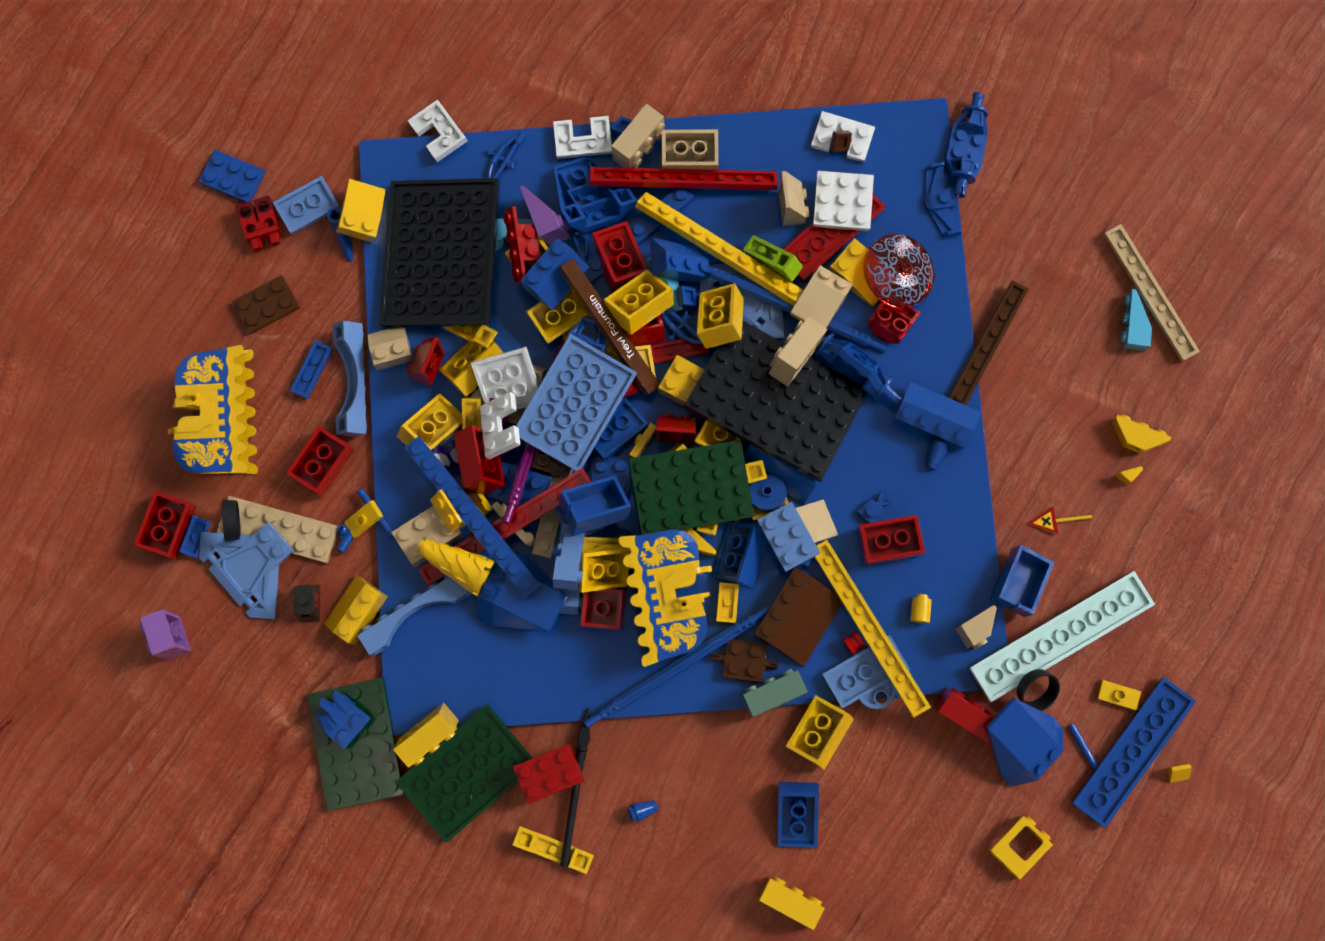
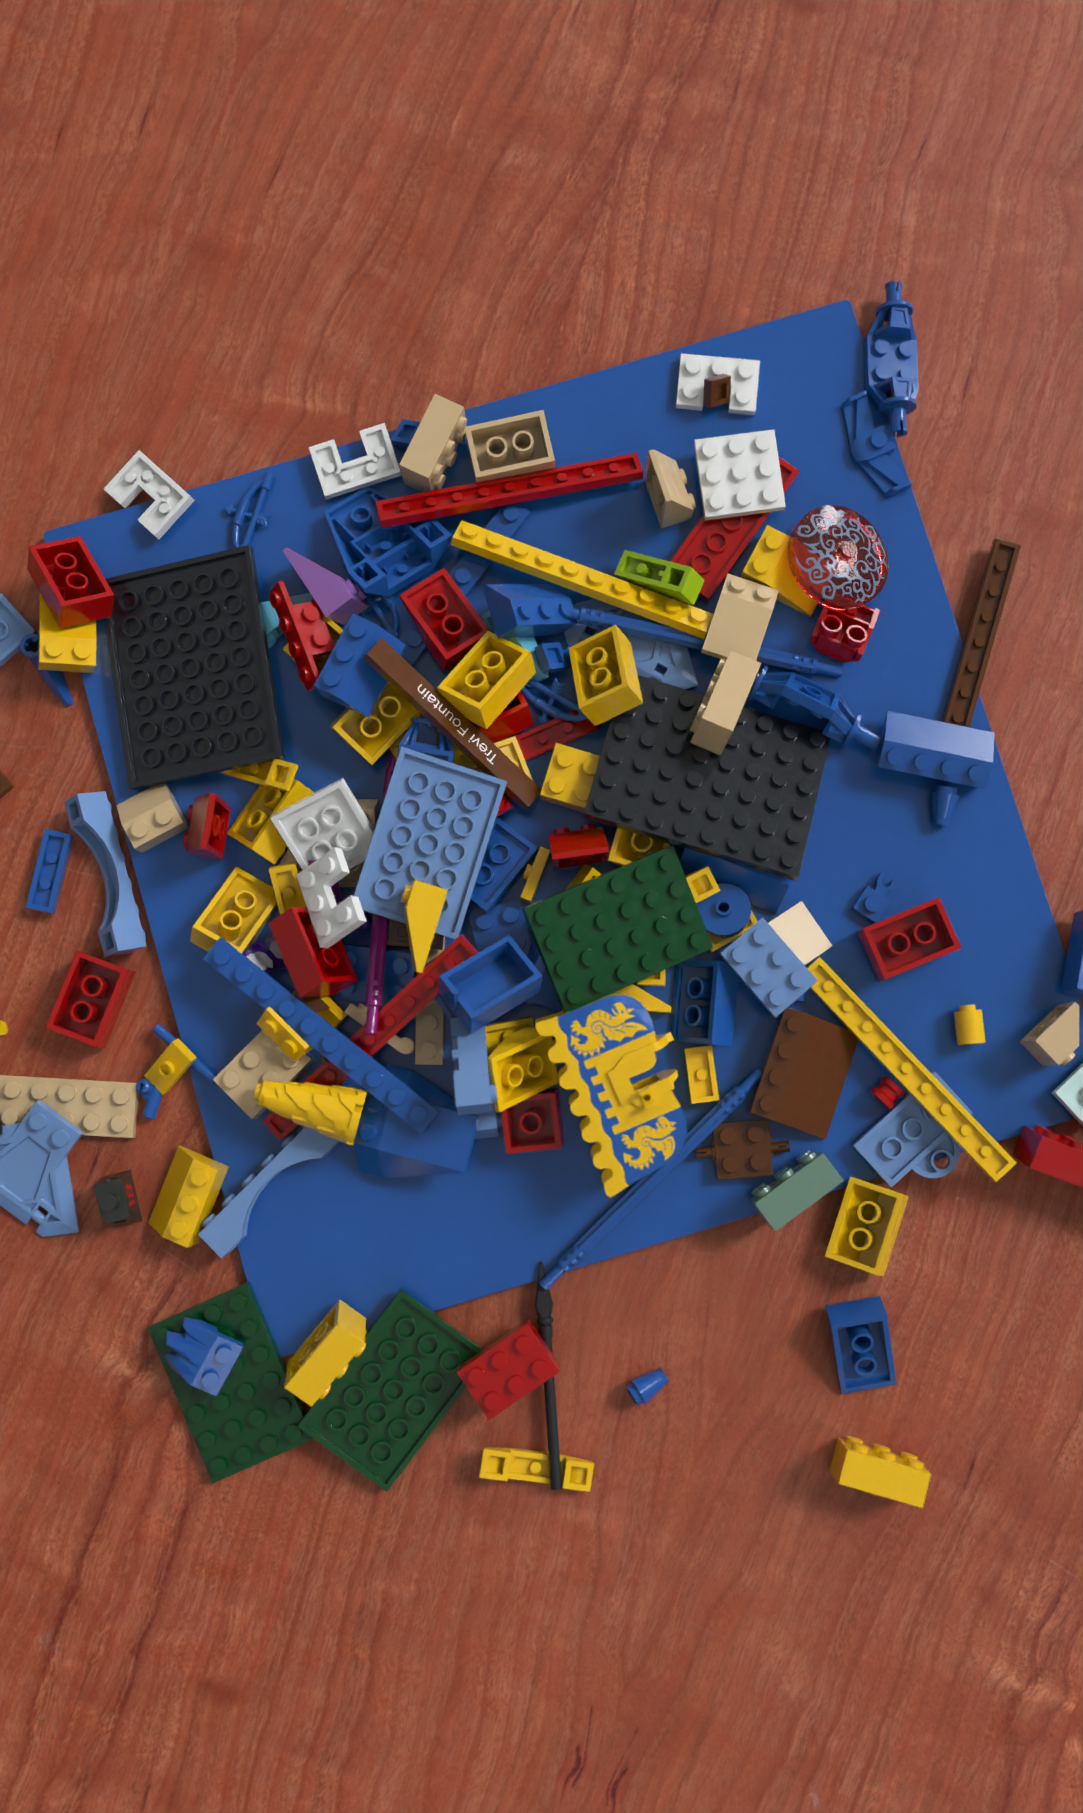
camera: 10 degrees left, 5 degrees up
none -> red brick [27,536,114,628]
none -> yellow slope [400,880,448,973]

